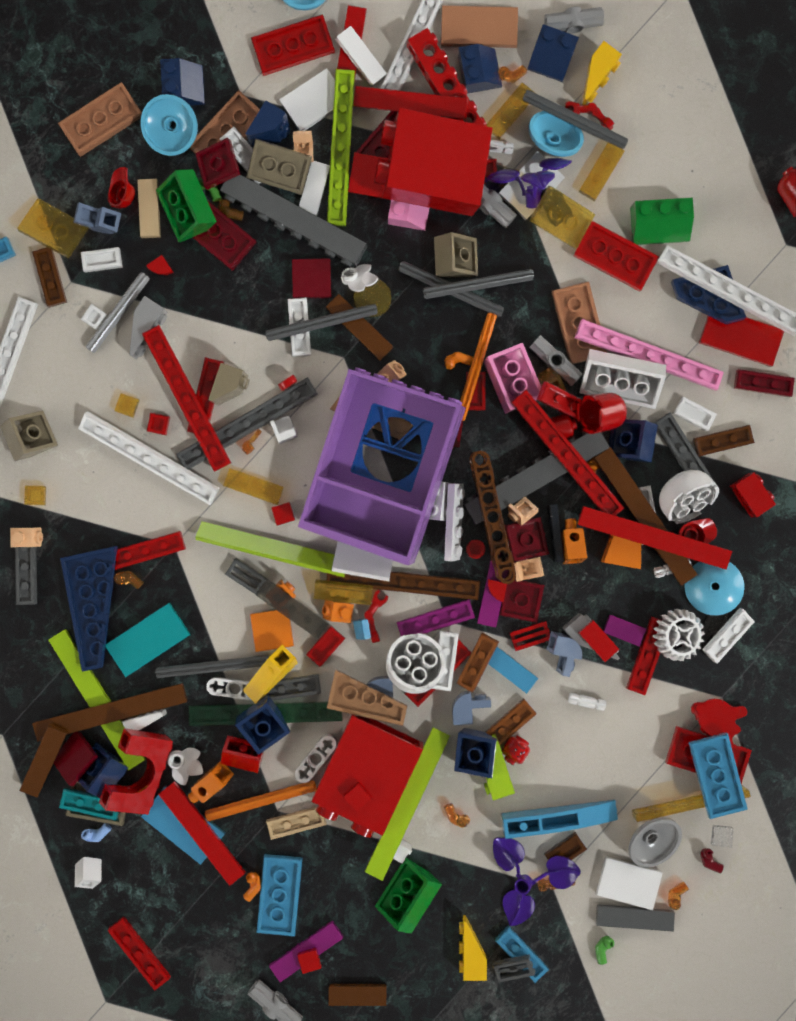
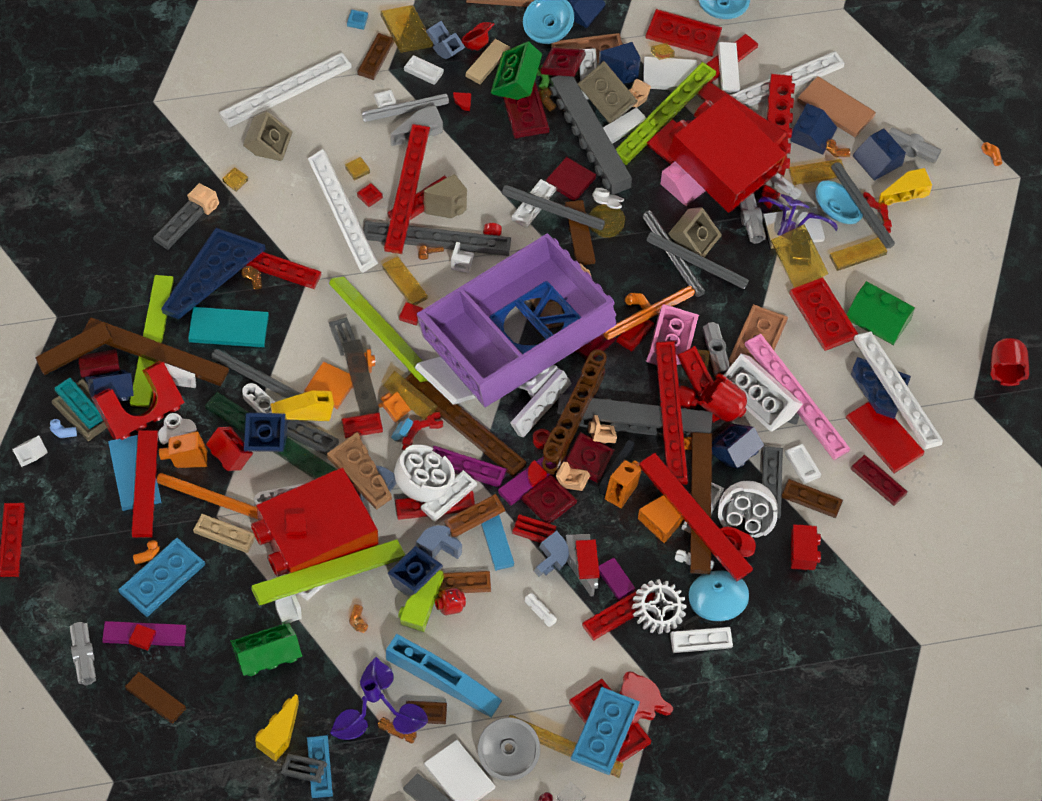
camera: 35 degrees right, 30 degrees down
none -> clear yellow tile [651,43,675,60]

